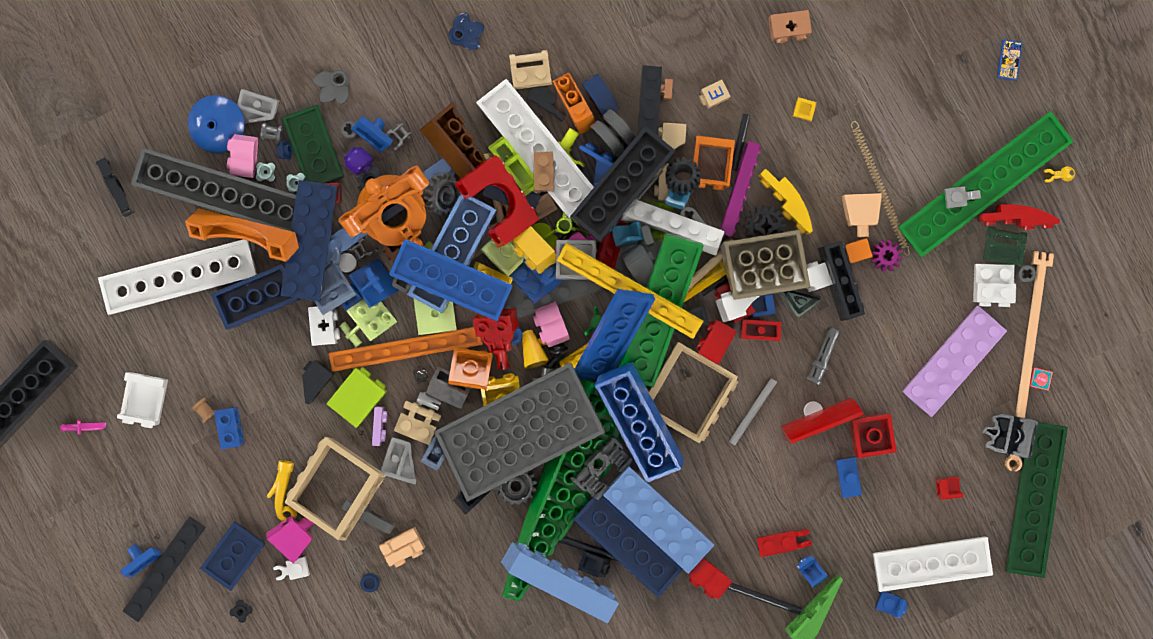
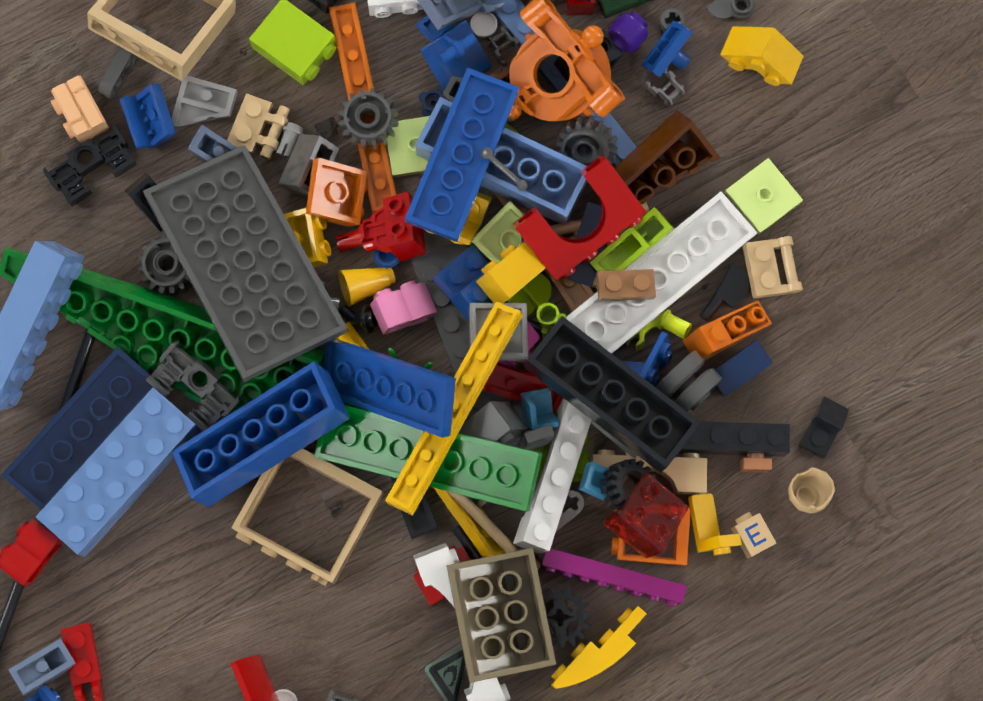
camera: 85 degrees right, 10 degrees down
yellowish green plate [339,299,397,347] -> none
dark blue plate [360,573,380,592] -> none
lavender plate [372,406,387,446] -> none
dark blue plate [448,13,484,50] -> none
black bracket [578,551,611,578] -> none
red brick [696,320,737,365] -> none
light grey bar [729,378,777,445] -> none
black bar [731,114,750,171] -> none
red brick [739,320,782,341] -> none
blue panel [751,294,775,317] -> none
nougat brick [768,10,812,43] -> none
yellow tile [792,97,817,122] -> none
none -> sand blue slope [8,638,76,696]
none -> black piece [43,125,137,207]
none -> blue bracket [120,84,176,149]
none -> dark grey gear [338,88,399,150]
none -> dark blue plate [419,89,444,117]
none -> dark grey hinge [480,148,528,191]
none -> clear red bracket [603,473,688,559]
none -> yellow bracket [688,493,742,556]
none -> yellow brick [720,26,804,86]
none -> yellowish green plate [724,158,803,235]
none -> tan hair [788,468,835,513]
none -> black slope [798,396,849,459]

